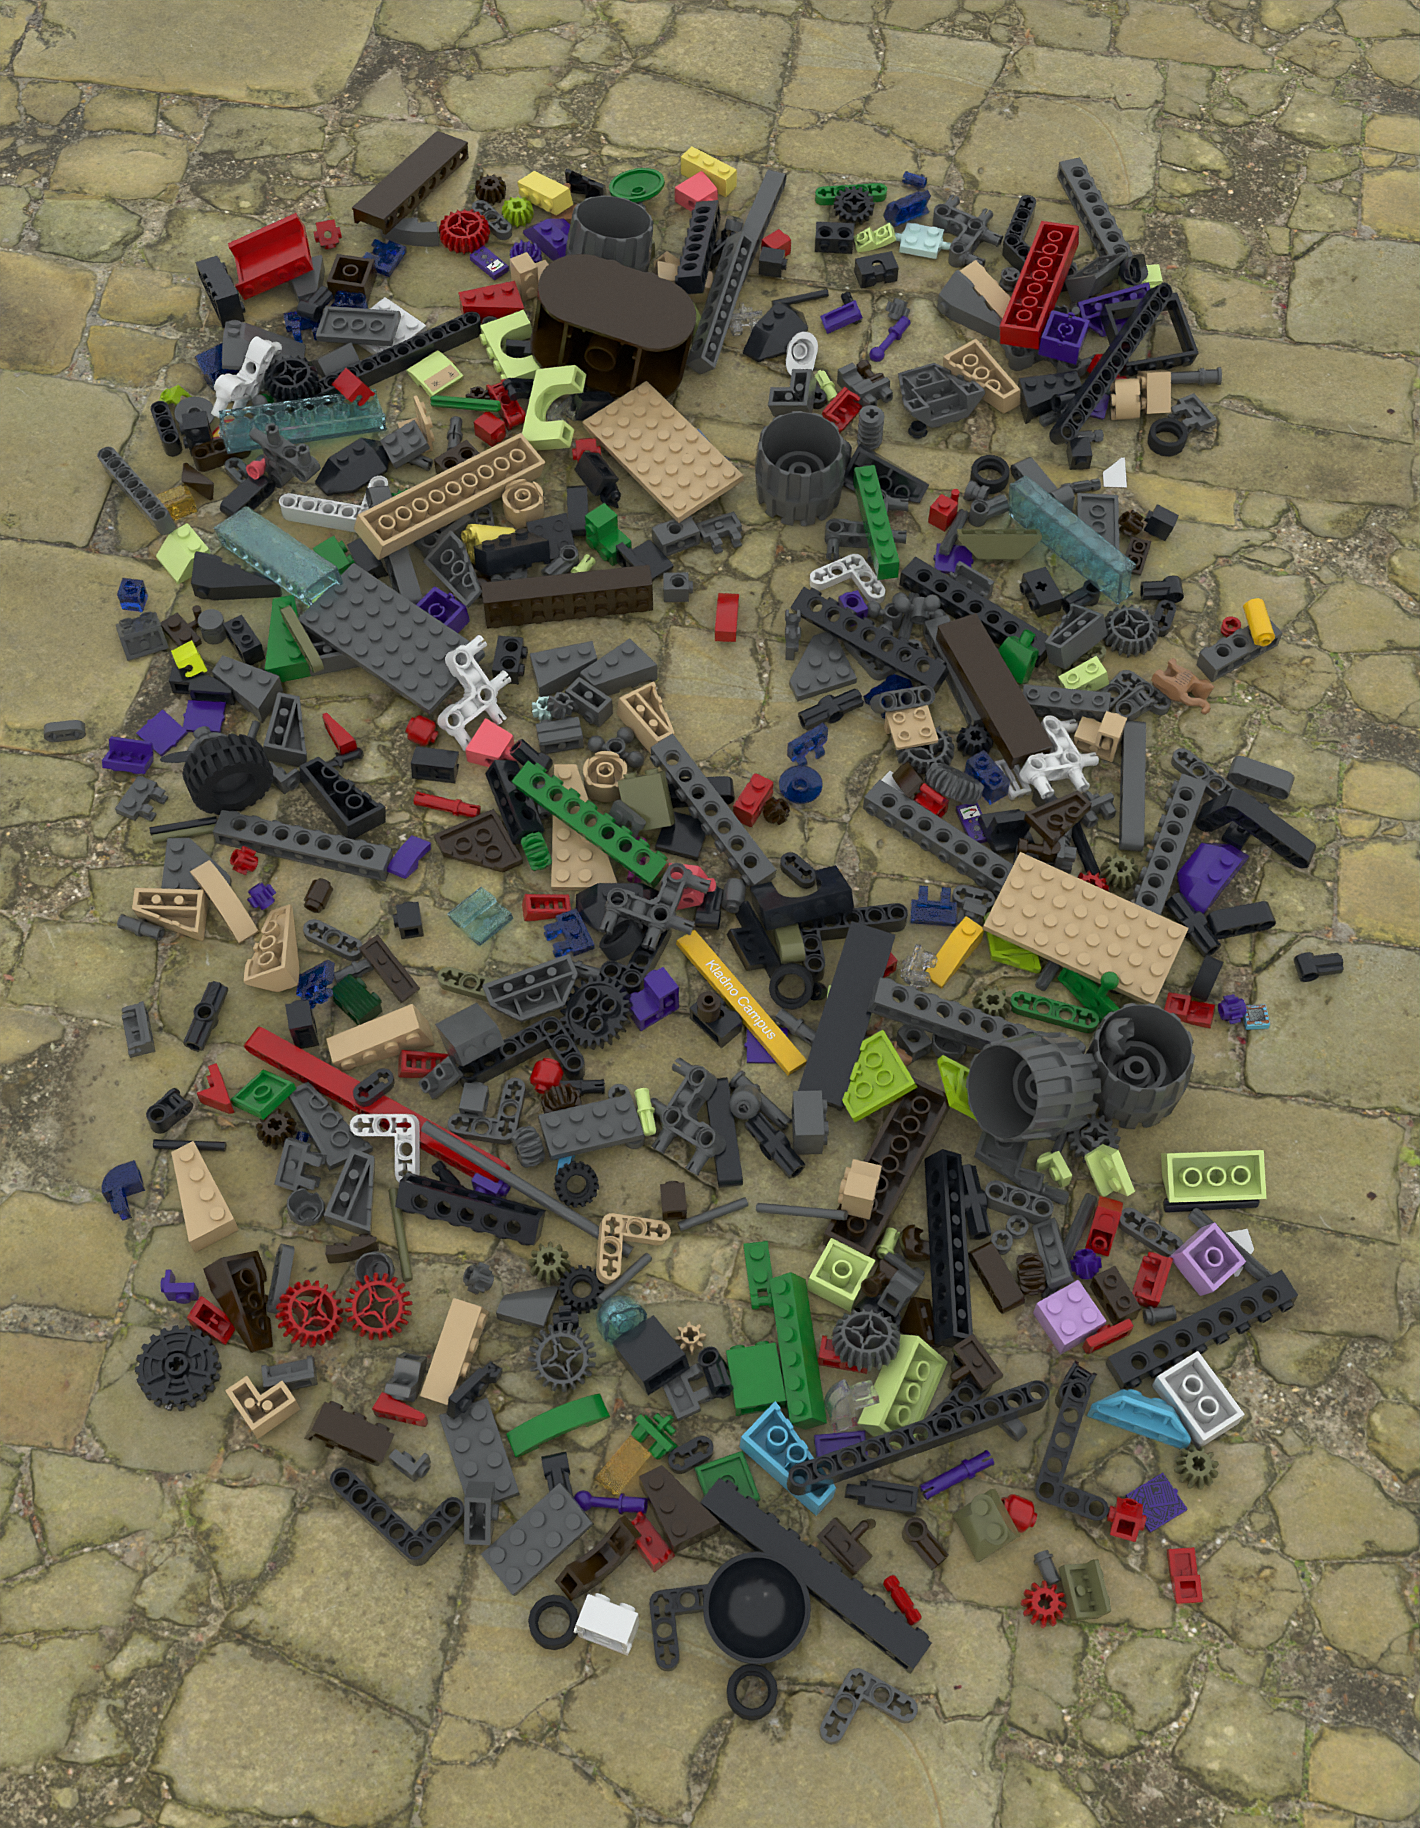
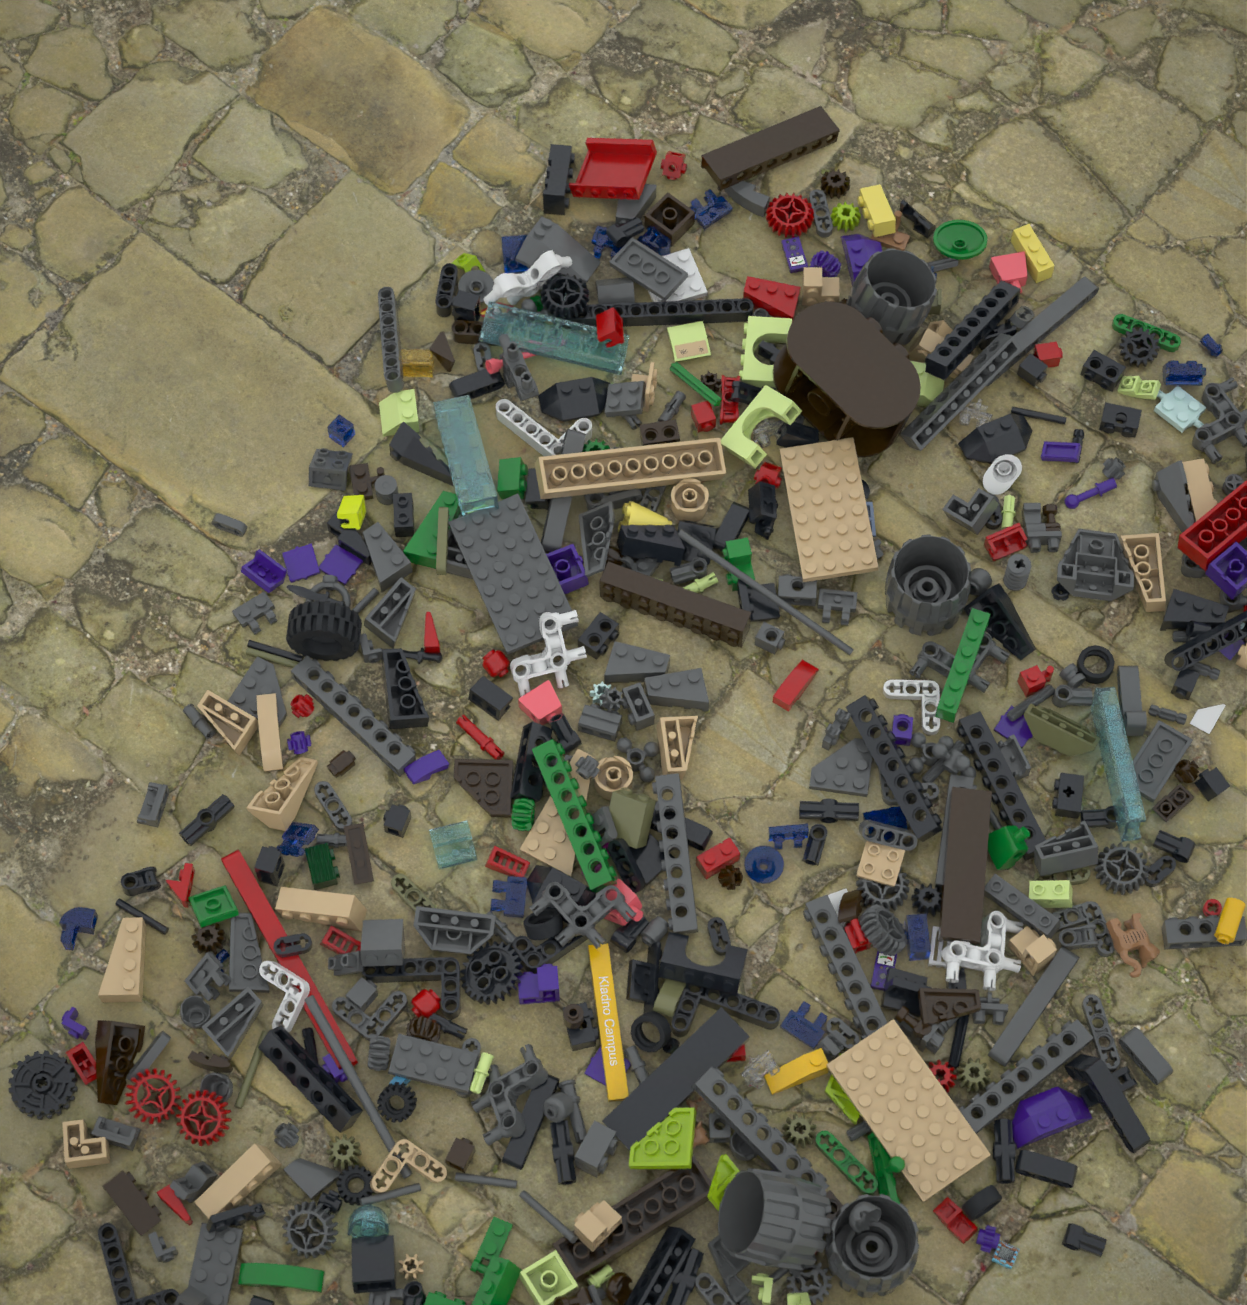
camera: 30 degrees right, 5 degrees up
none -> dark grey gear [575,755,600,780]
none -> black beam [608,838,645,893]
none -> dark grey piece [677,529,854,656]
none -> black piece [802,824,828,866]

